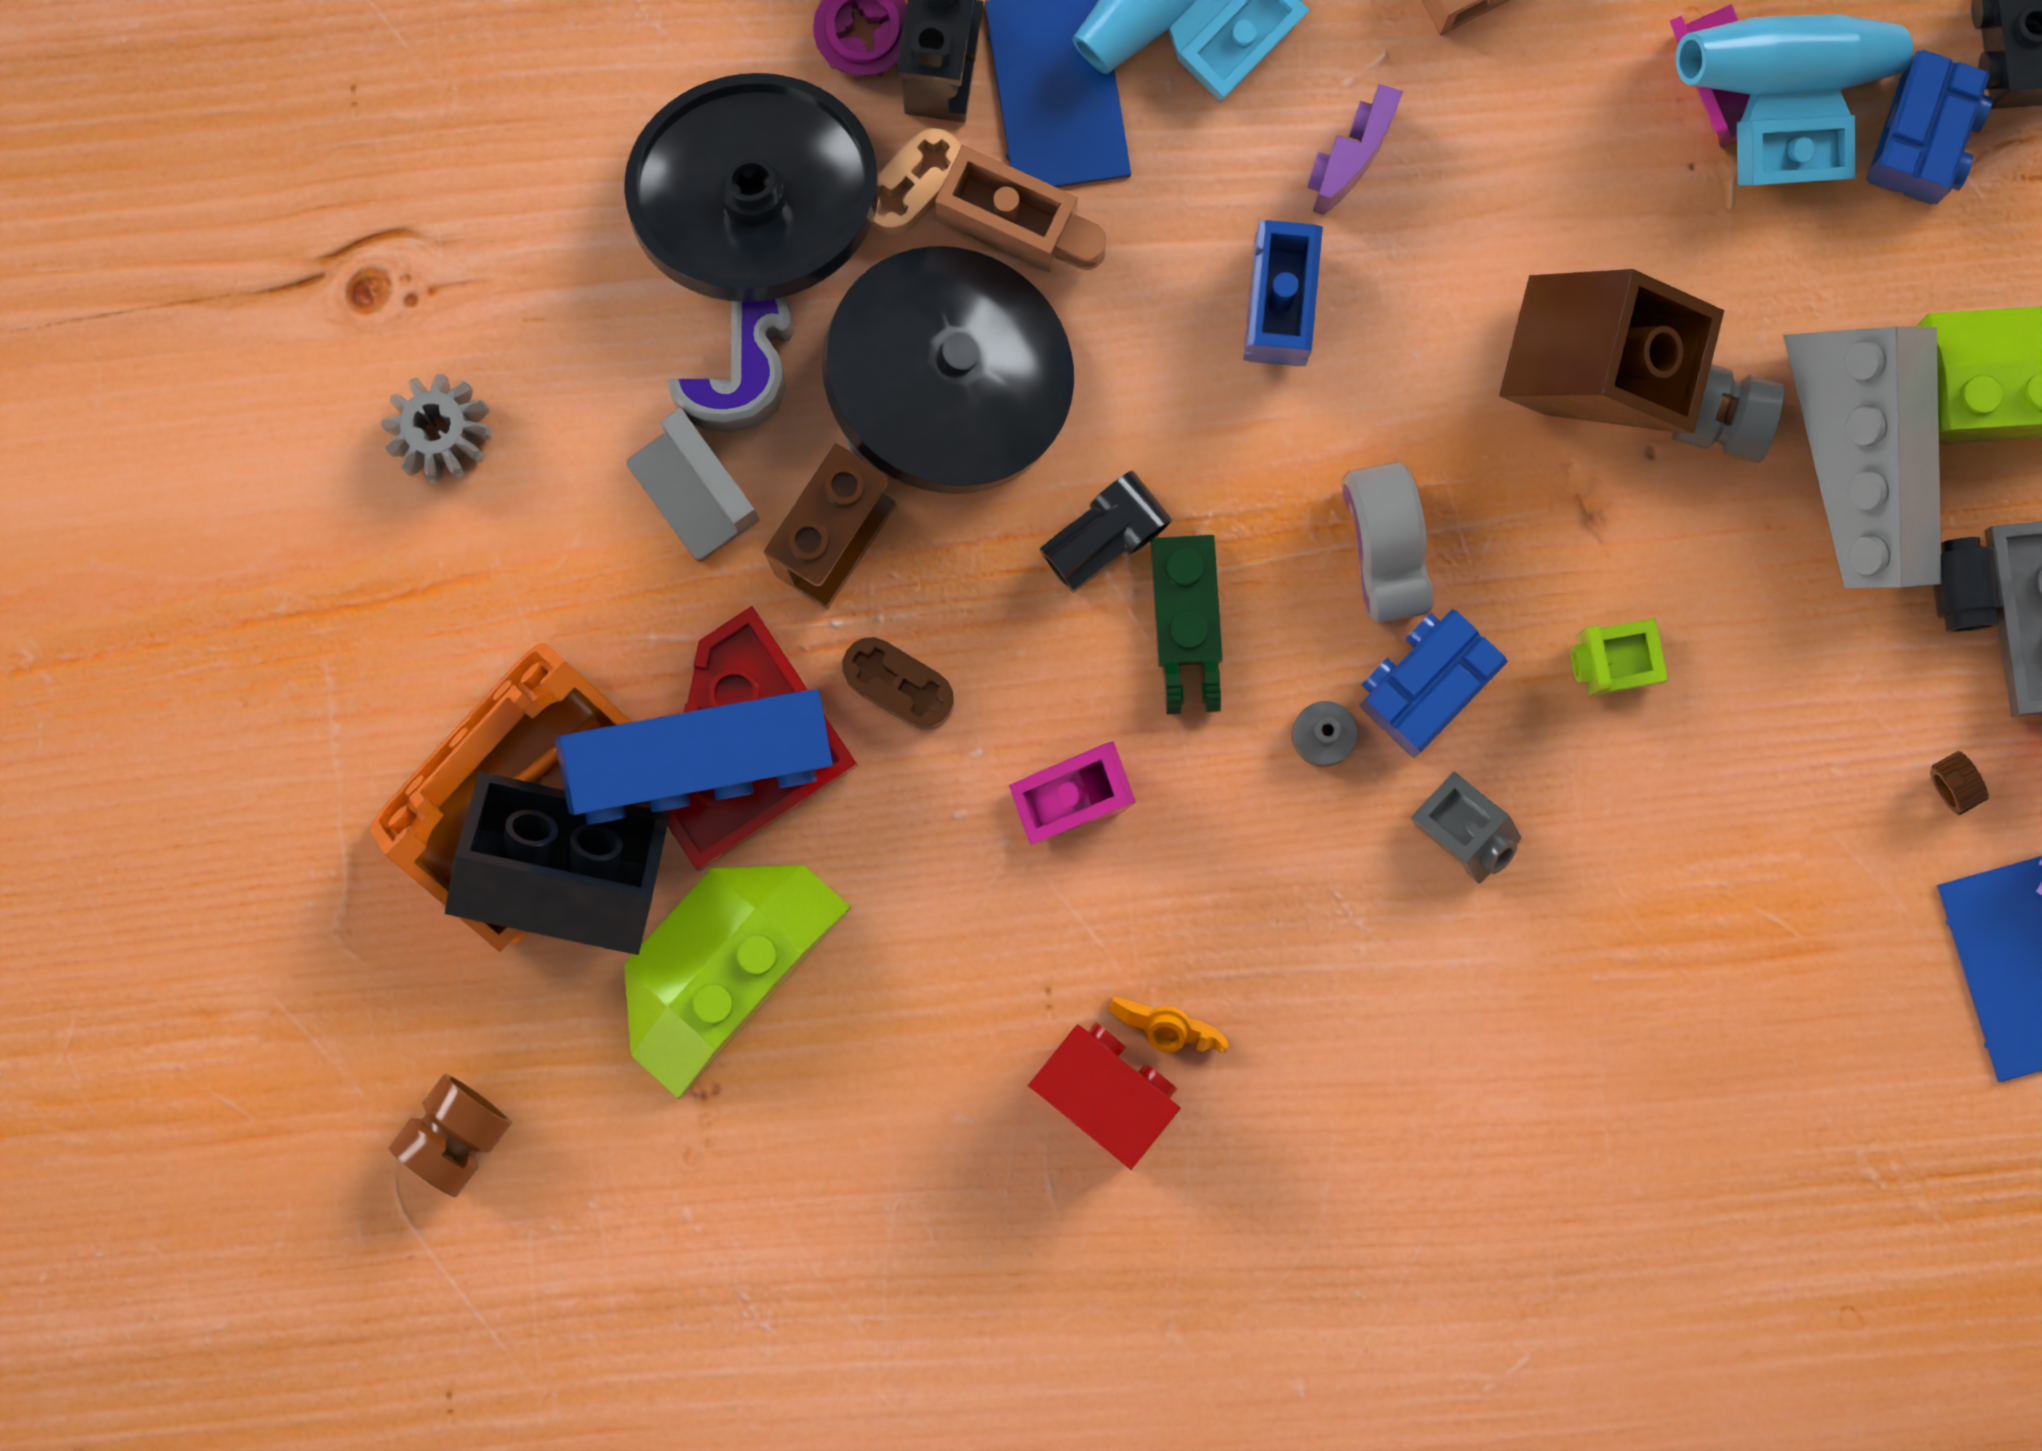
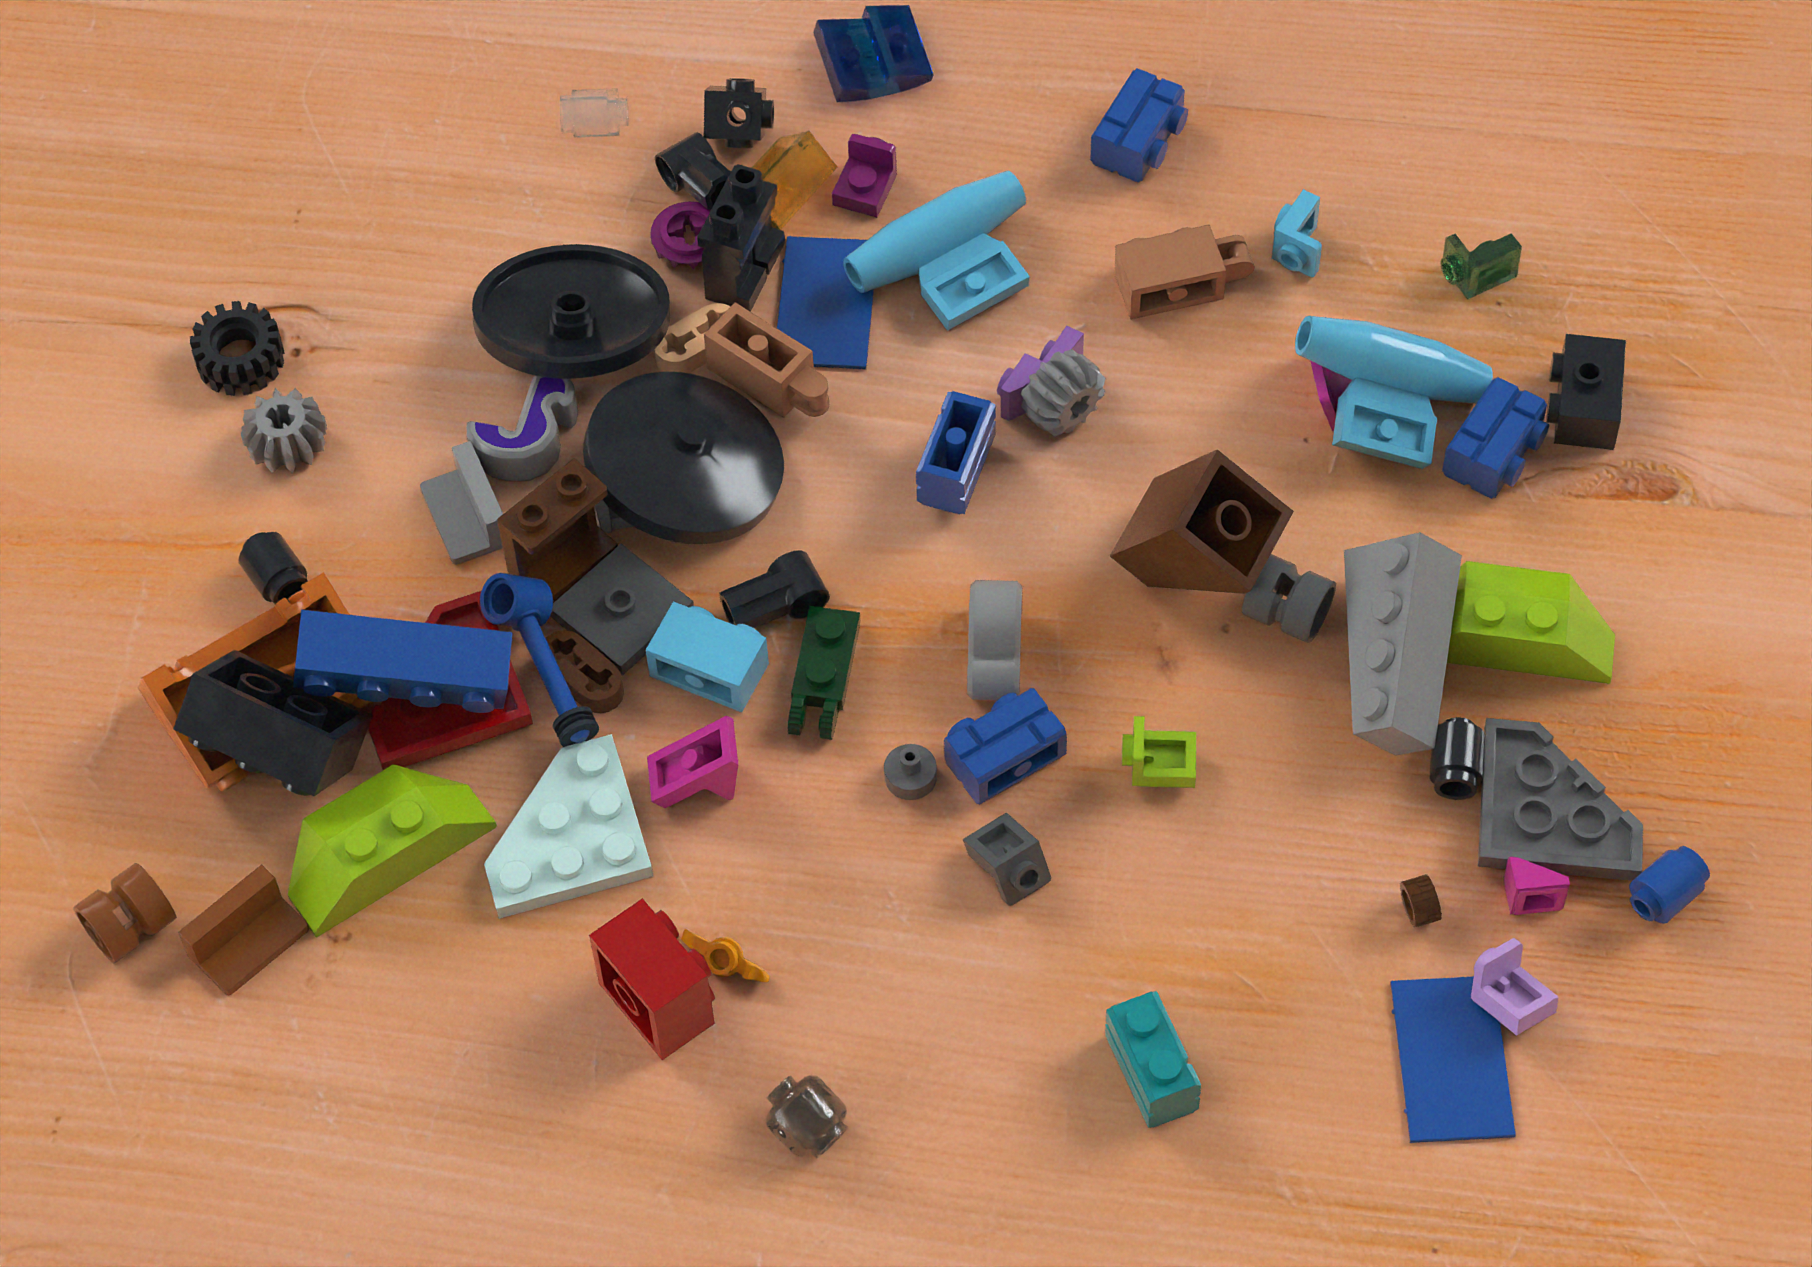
camera: 15 degrees right, 25 degrees down
none -> dark orange panel [178,864,309,995]
none -> black tyre [190,301,285,396]
none -> black brick [238,532,308,605]
none -> blue piece [480,573,599,747]
none -> light aqua plate [484,734,653,919]
none -> dark grey plate [550,544,694,676]
none -> medium azure brick [646,601,769,712]
none -> clear smoke head [766,1075,848,1159]
none -> light grey gear [1021,349,1106,436]
none -> teal brick [1105,991,1201,1128]

